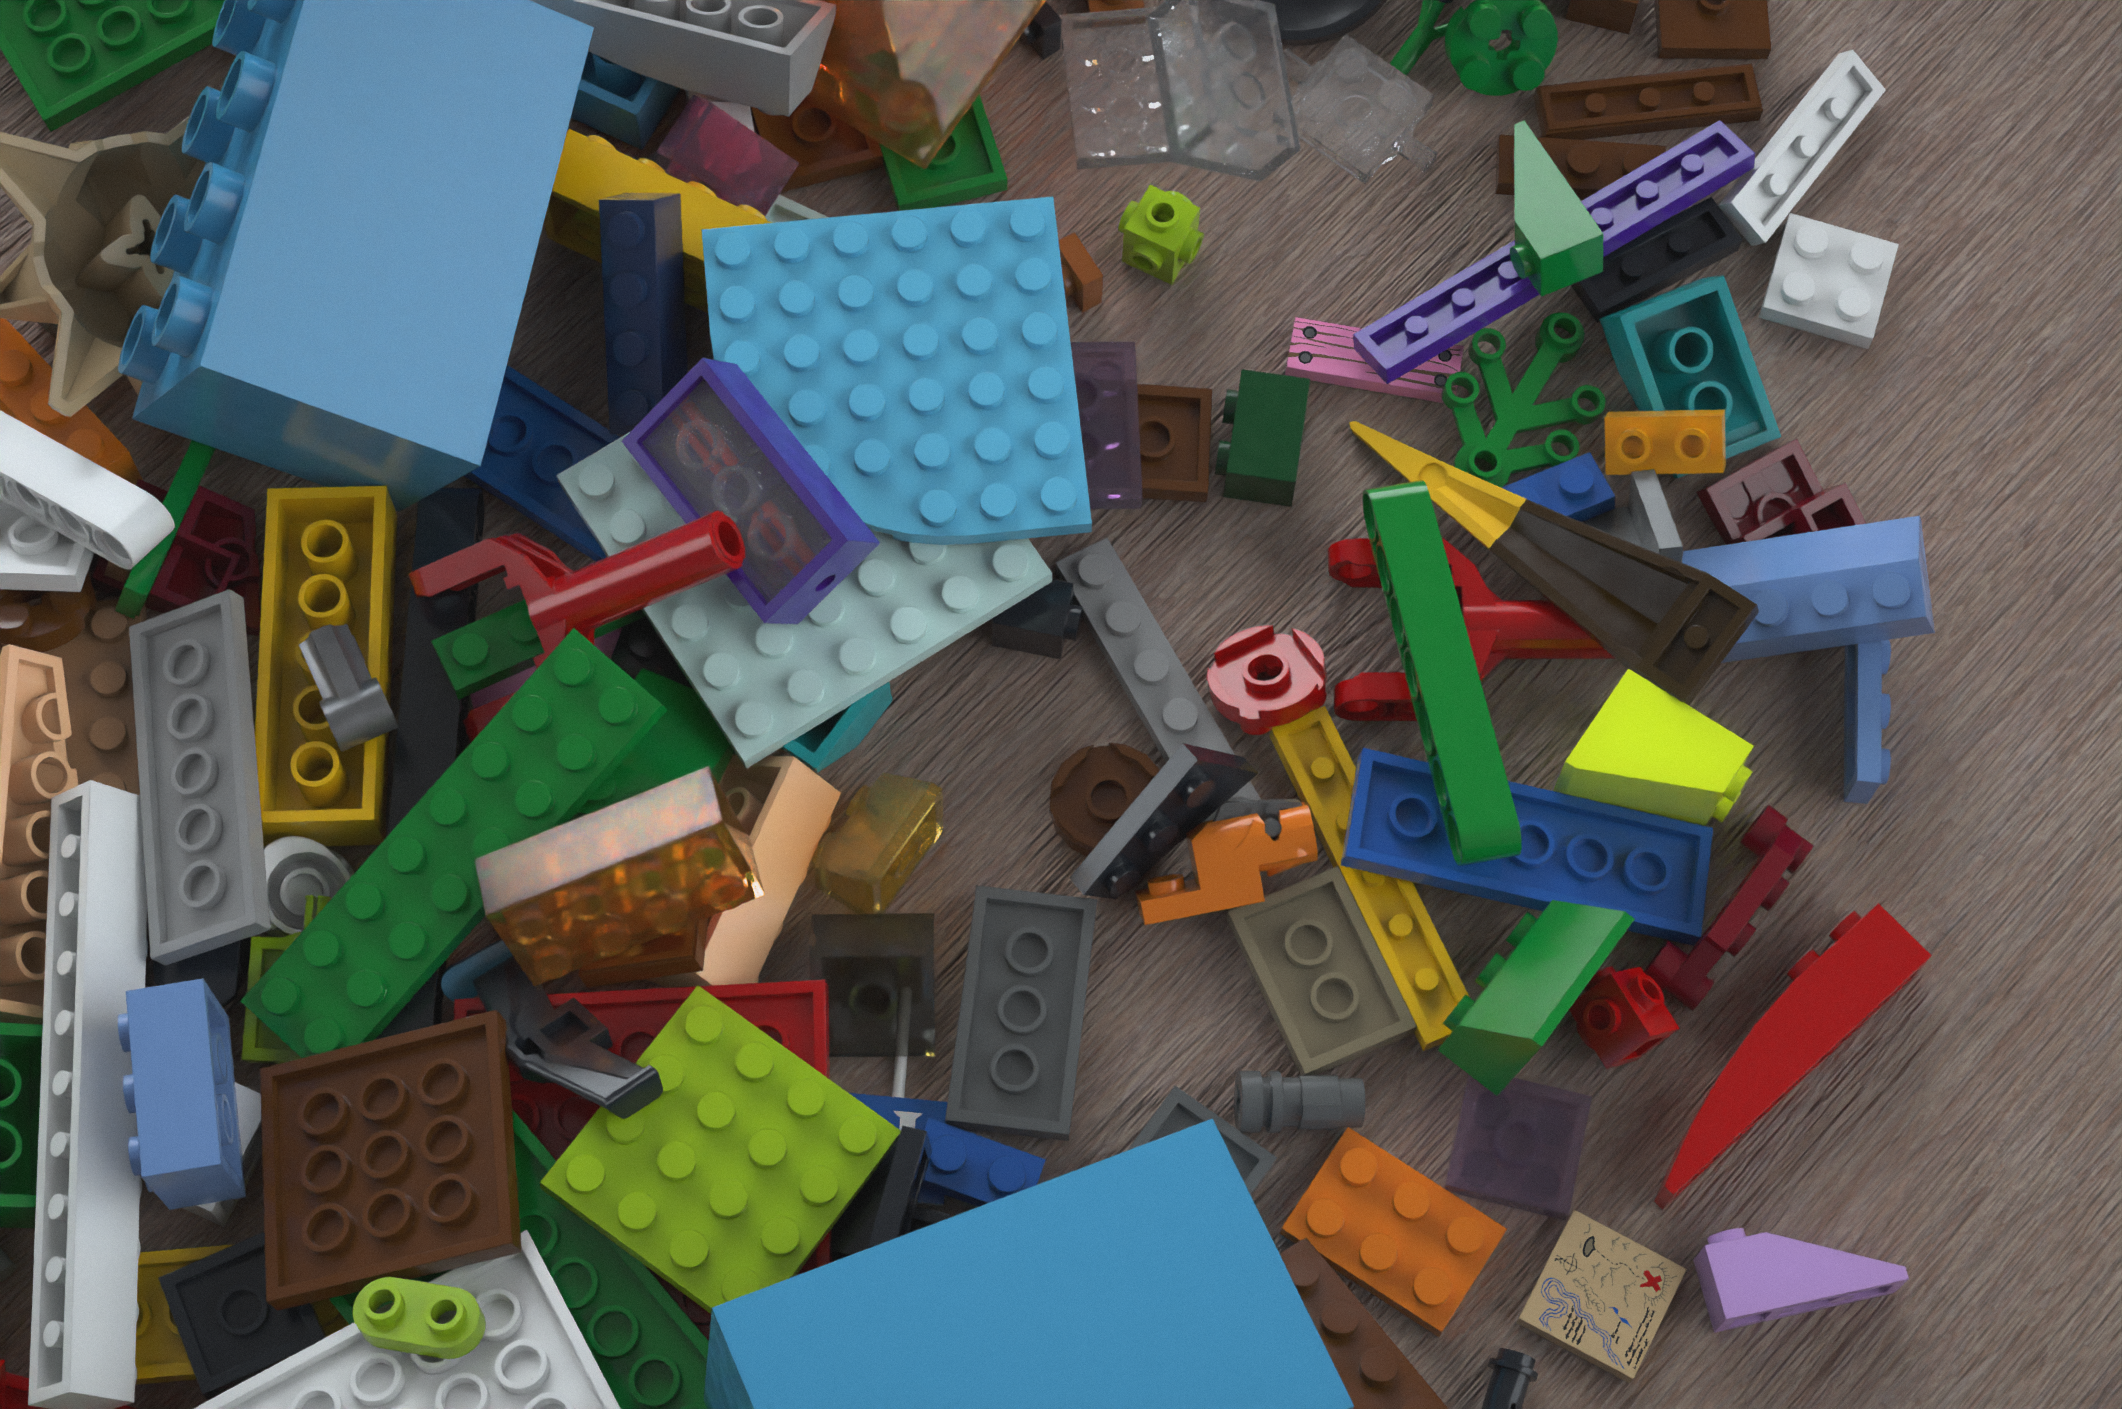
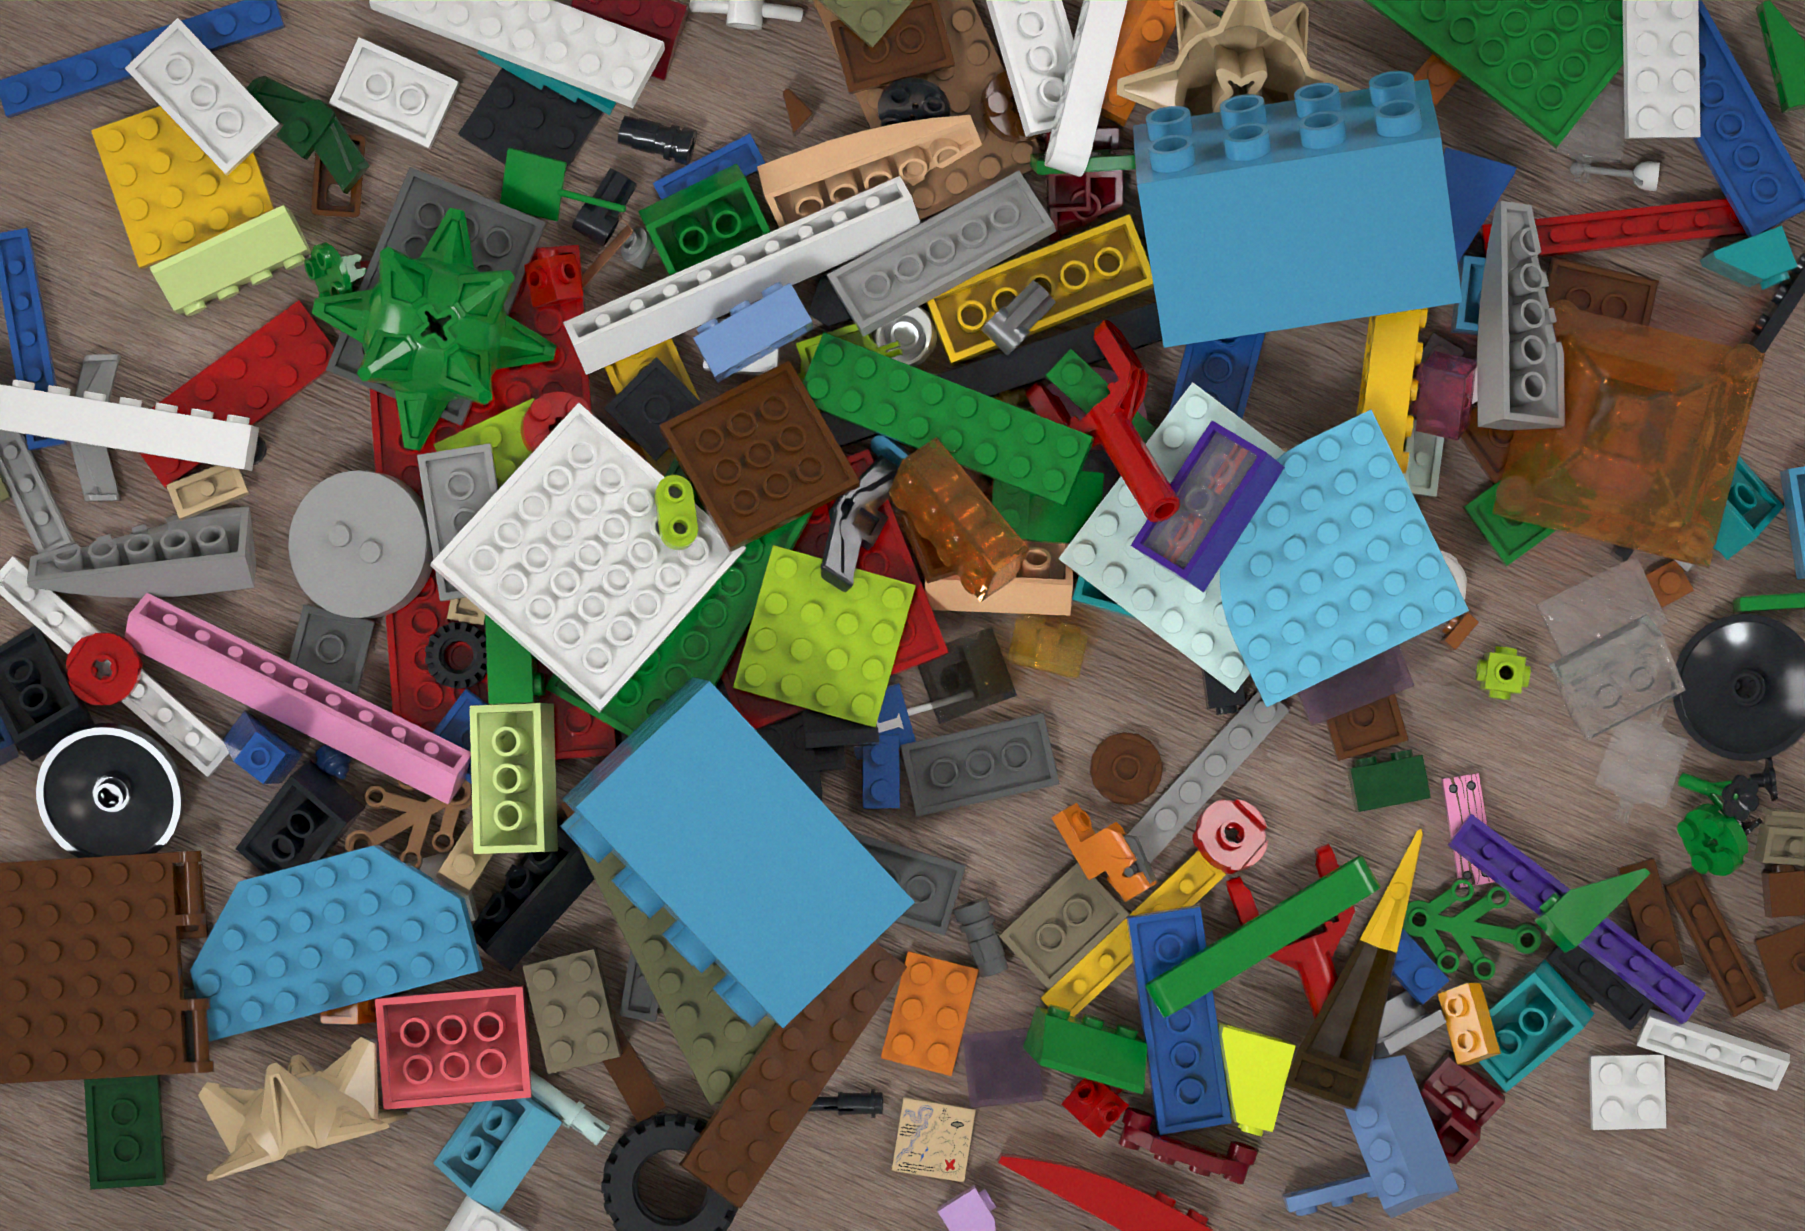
camera: 70 degrees right, 20 degrees up
dark blue brick [599,193,688,435] -> none
black wing [1070,743,1258,900] -> none

